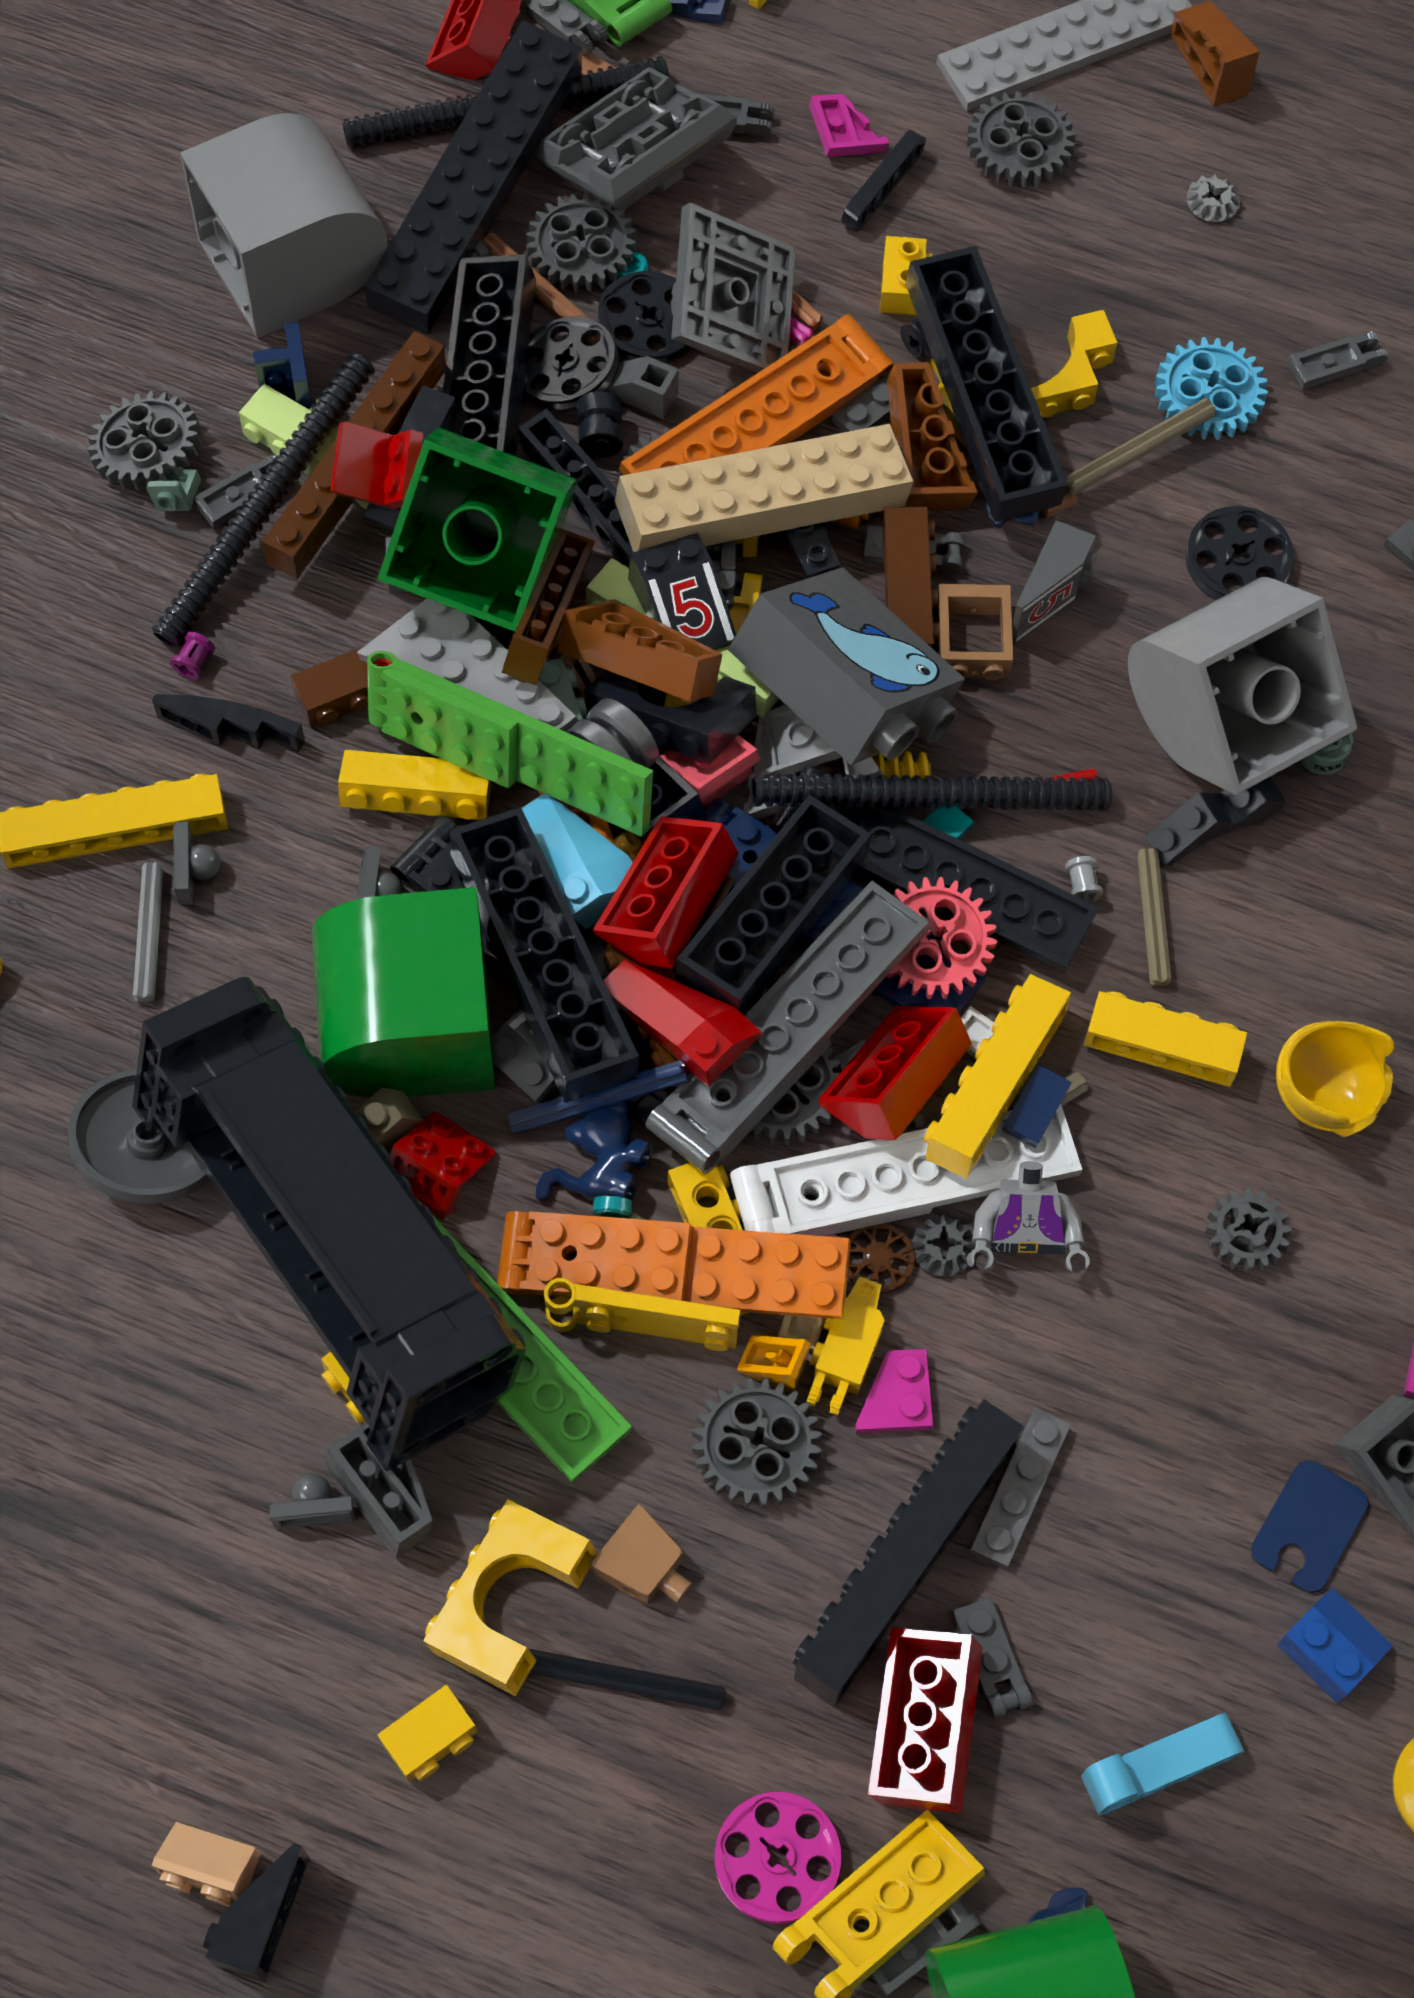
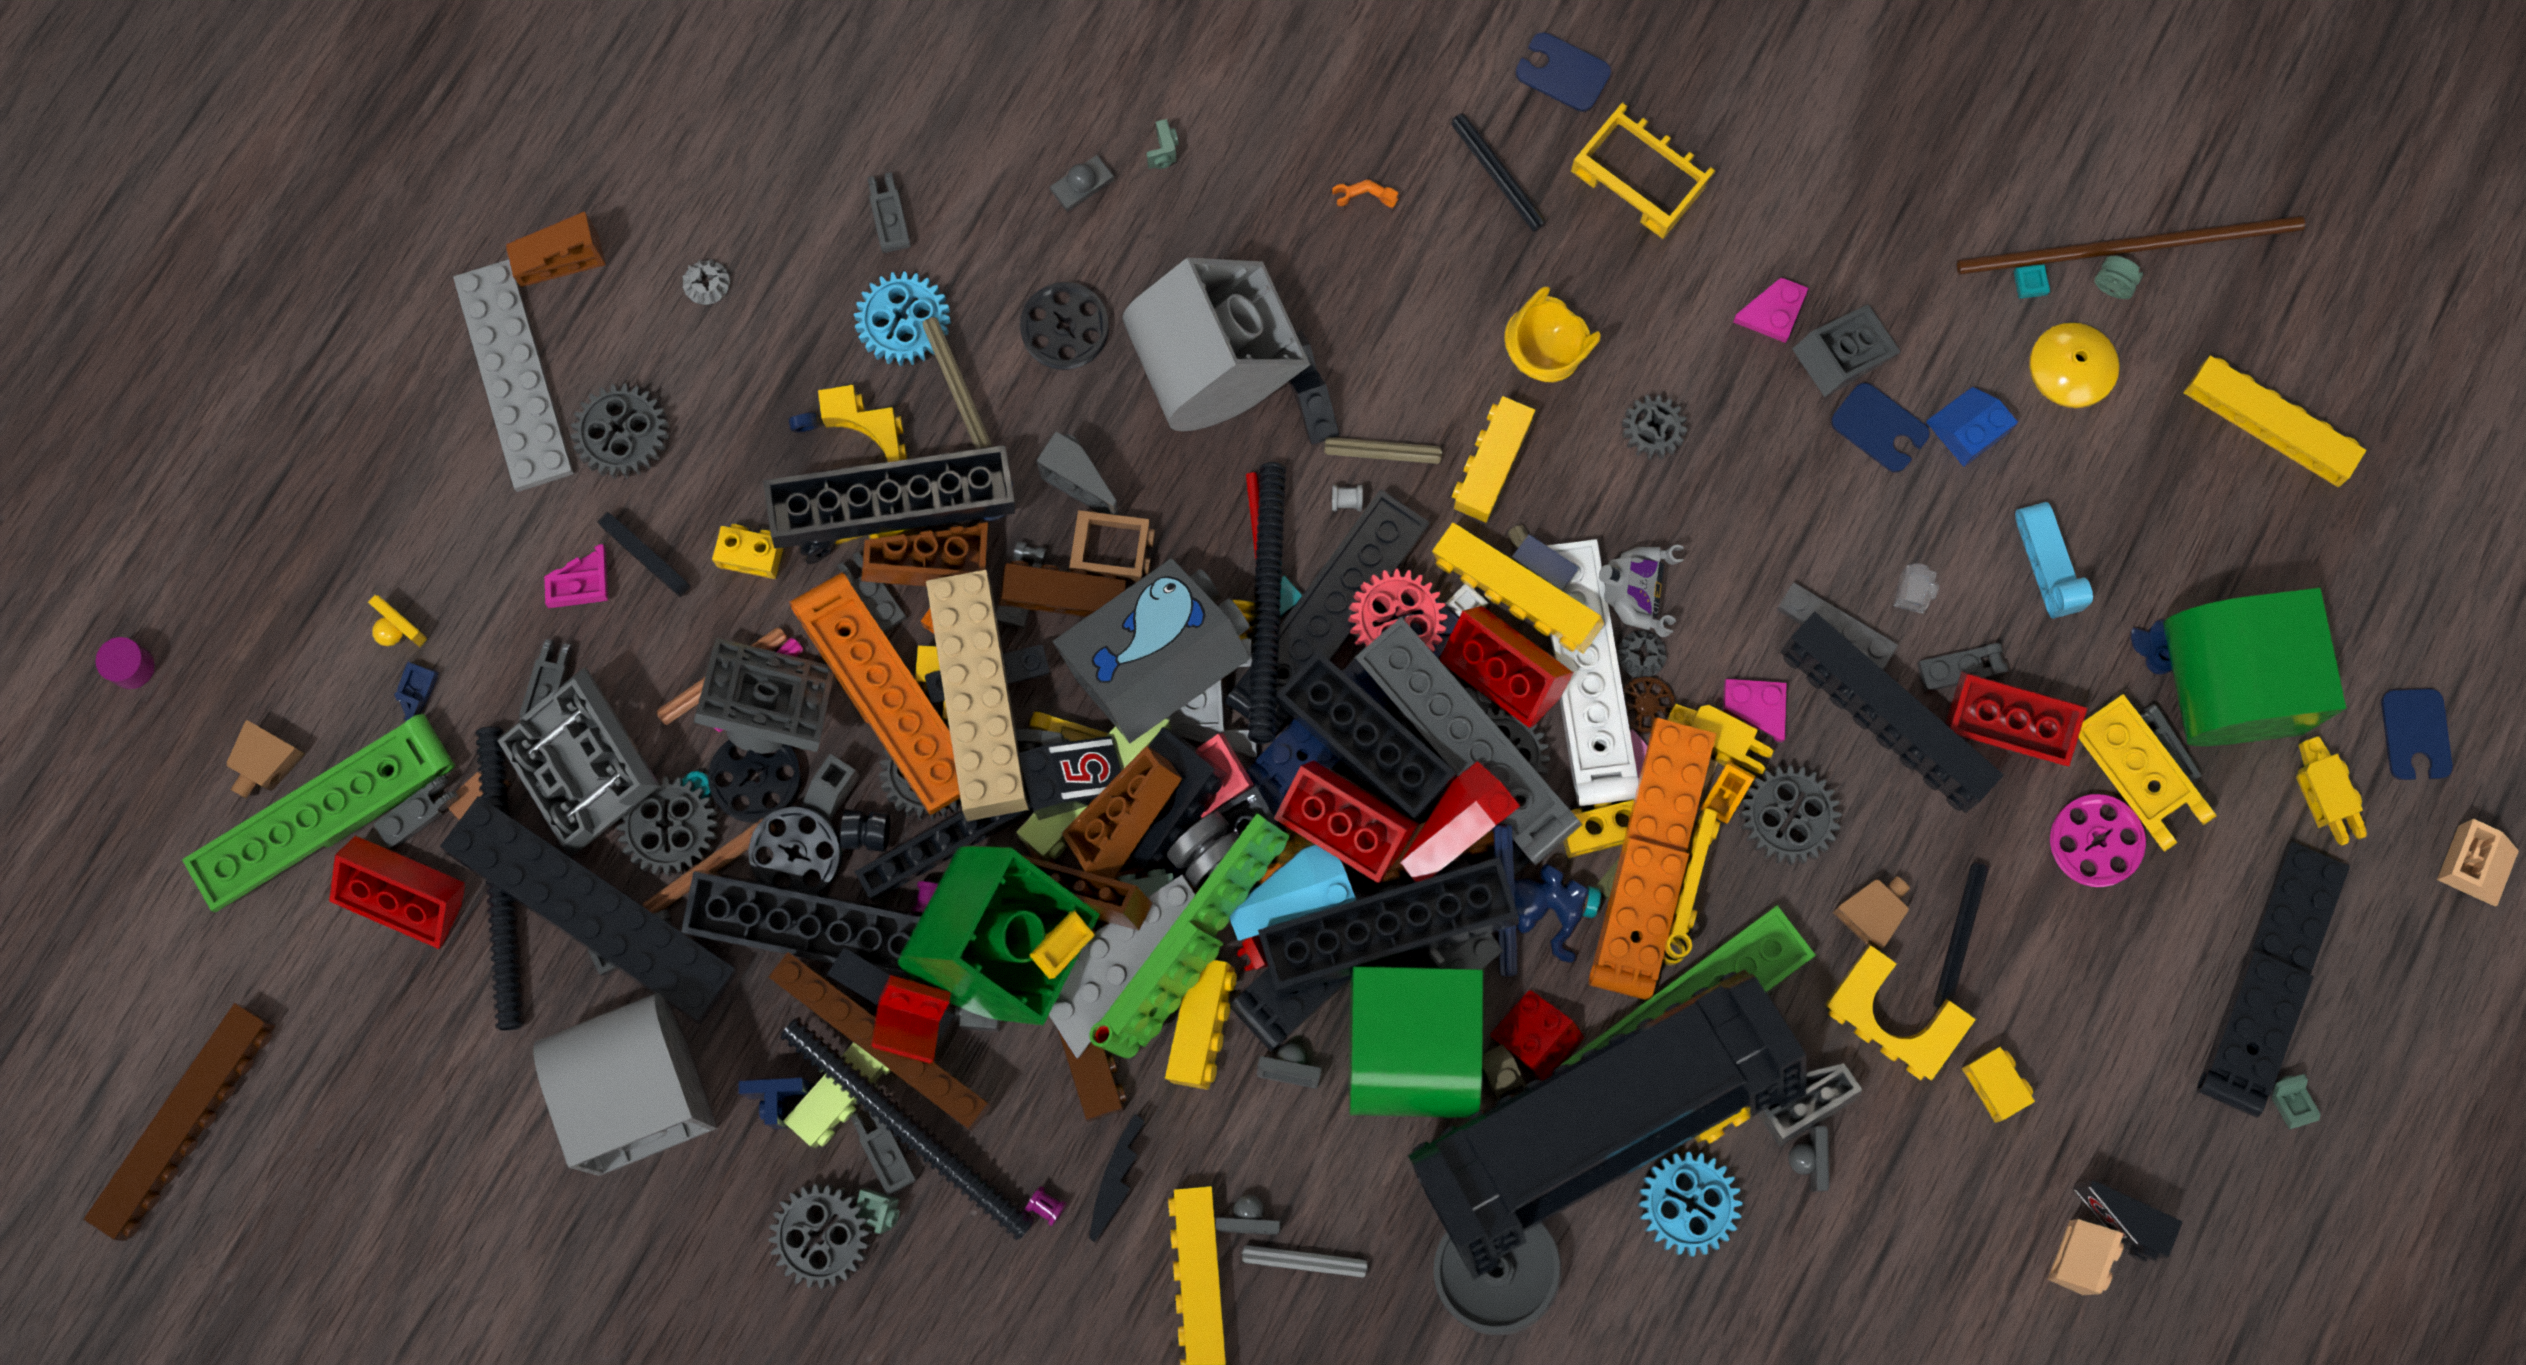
camera: 80 degrees left, 10 degrees up
none -> dark blue tile [788,413,820,433]
none -> yellow tile [1029,911,1095,979]
none -> medium azure gear [1638,1152,1742,1257]
none -> clear brick [1893,563,1939,614]

